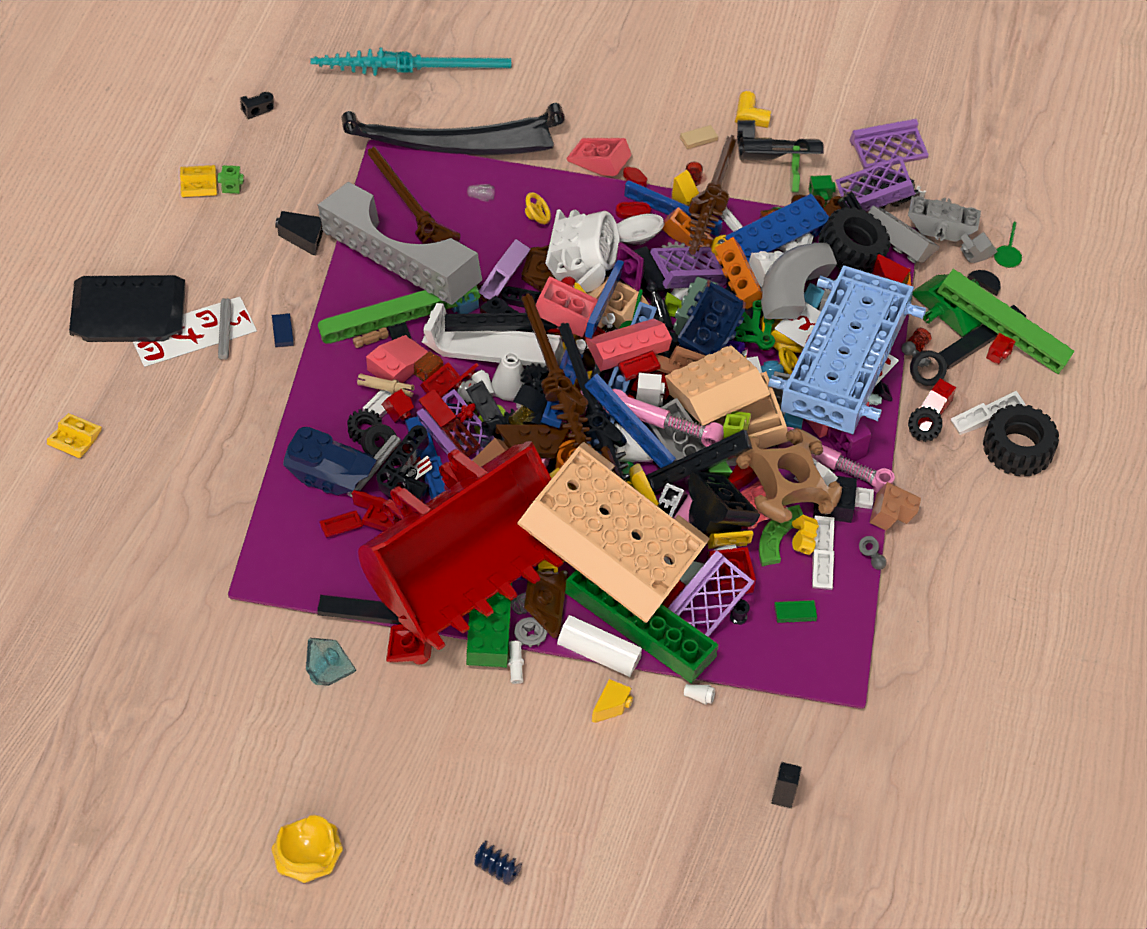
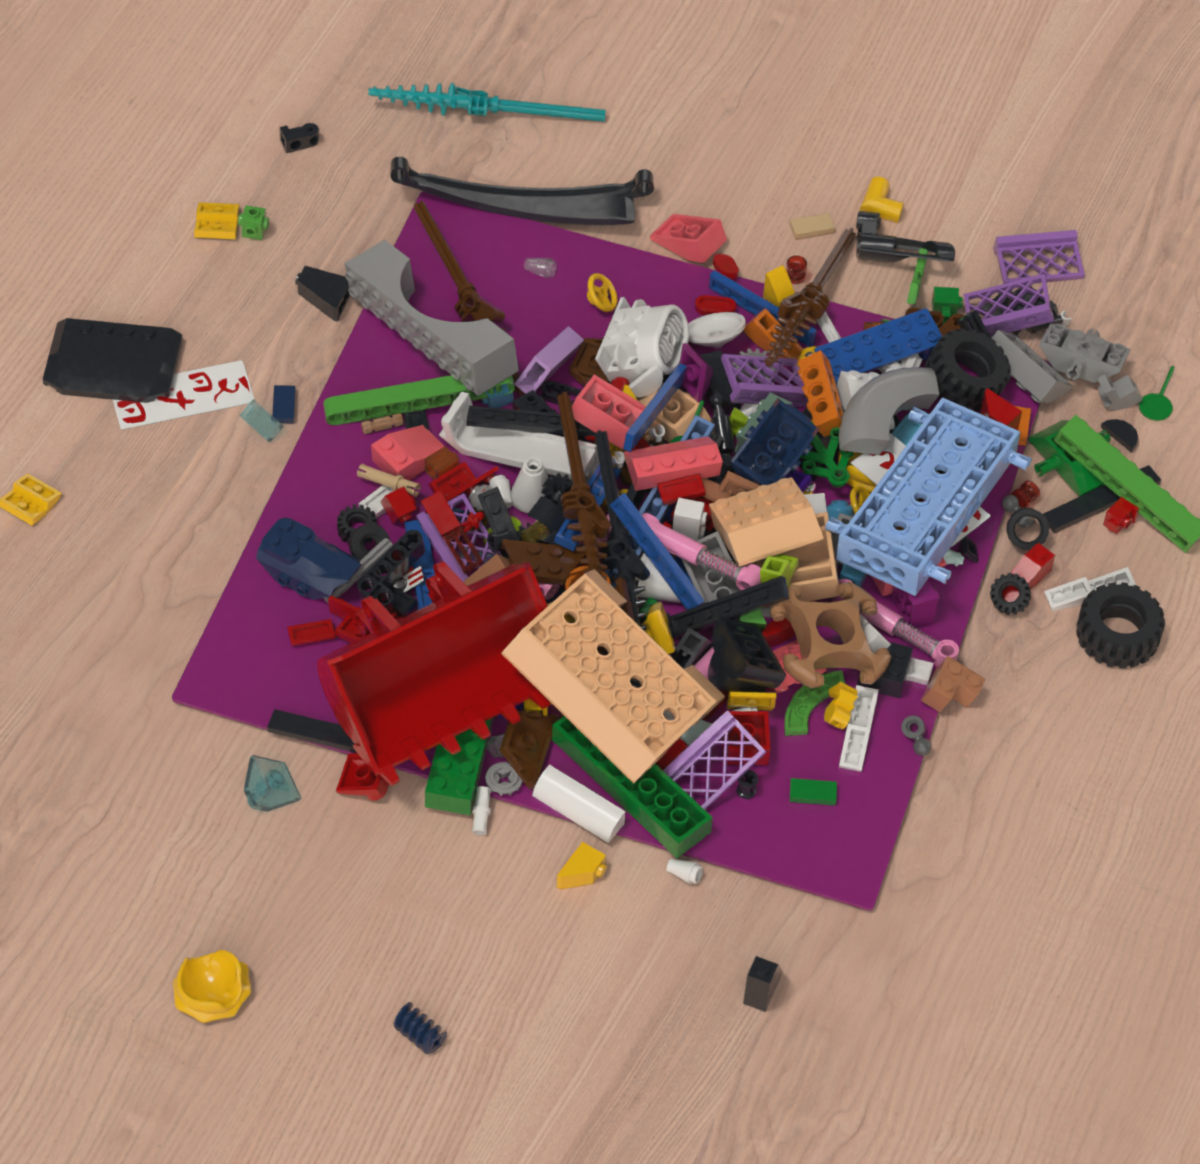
camera: 10 degrees right, 0 degrees up
light grey axle [218,298,231,360] -> none
none -> clear light blue tile [239,399,284,442]

